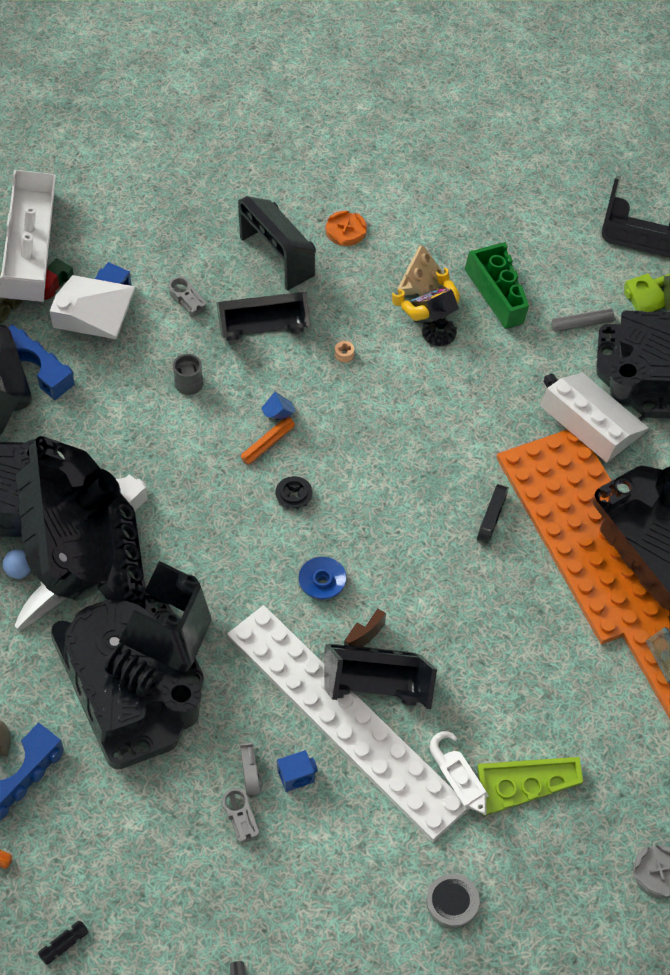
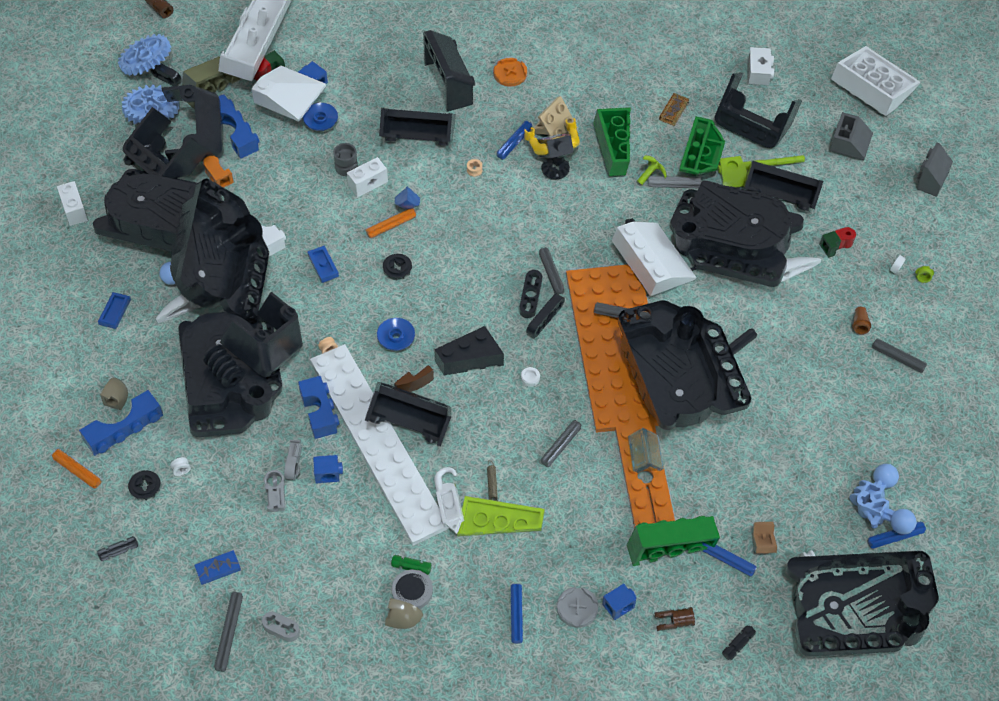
camera: 15 degrees right, 0 degrees up
light grey piece [169,277,206,317] -> none
none -> black gear [128,470,161,501]
none -> white bush [170,457,191,476]
none -> blue tile [194,550,241,585]
none -> orange leg [203,156,234,187]
none -> blue arch [298,376,340,439]
none -> blue dish [303,103,338,131]
none -> blue plate [307,245,339,283]
none -> light nougat bush [318,337,338,354]
none -> white brick [347,157,388,197]
none -> dark tan brick [385,598,423,629]
none -> green axle [391,555,432,575]
none -> black wedge [434,326,504,376]
none -> dark tan piece [487,460,498,501]
none -> blue axle [497,121,532,160]
none -> blue axle [511,584,523,644]
none -> black beam [519,270,543,318]
none -> white tile [521,367,540,387]
none -> dark grey axle [539,247,564,294]
none -> dark grey axle [541,420,582,467]
none -> dark grey axle [594,302,650,320]
none -> lime plant [637,155,667,185]
none -> clear orange tile [659,93,689,126]
none -> green wedge [679,116,725,175]
none -> white brick [748,47,774,85]

